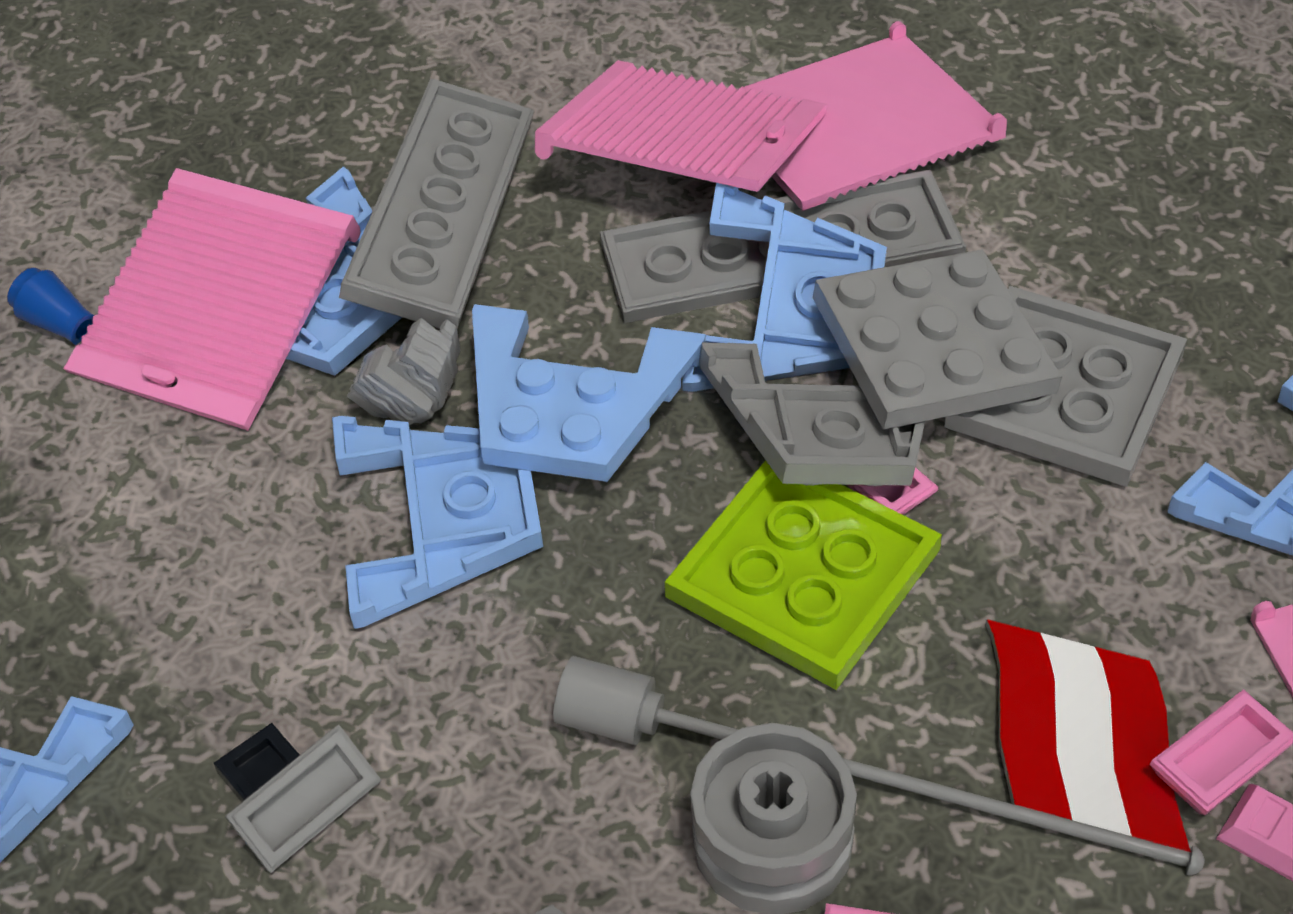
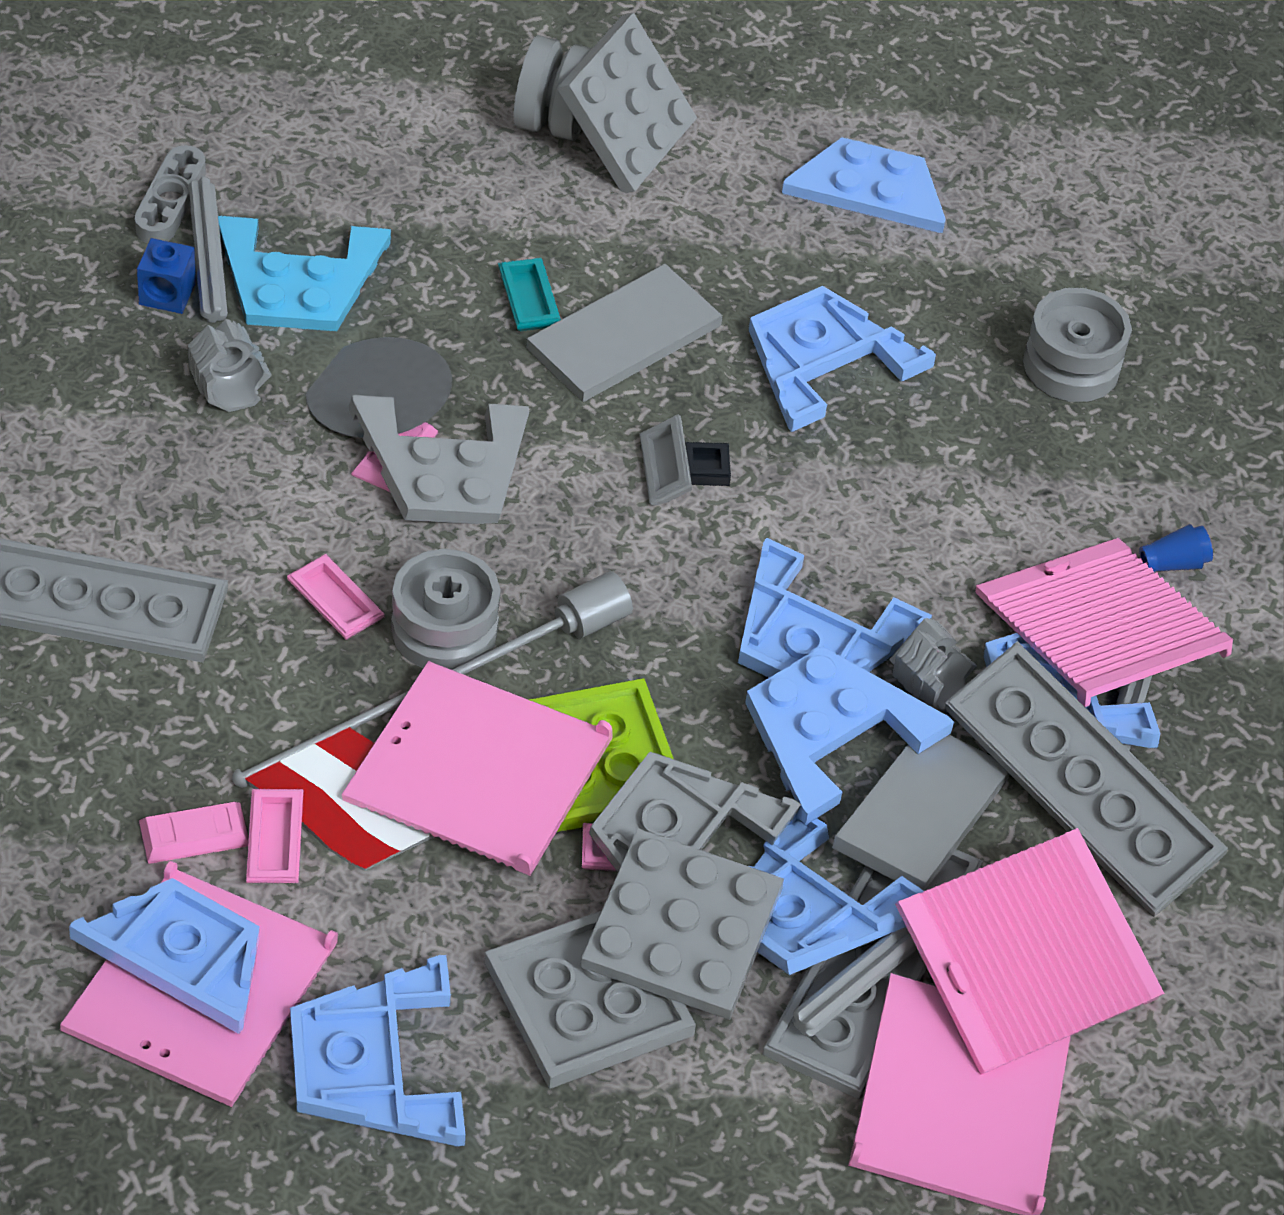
camera: 120 degrees right, 0 degrees up
none -> bright pink door [342,661,613,876]
none -> light grey axle [792,927,917,1037]
none -> light grey tile [832,735,1010,891]

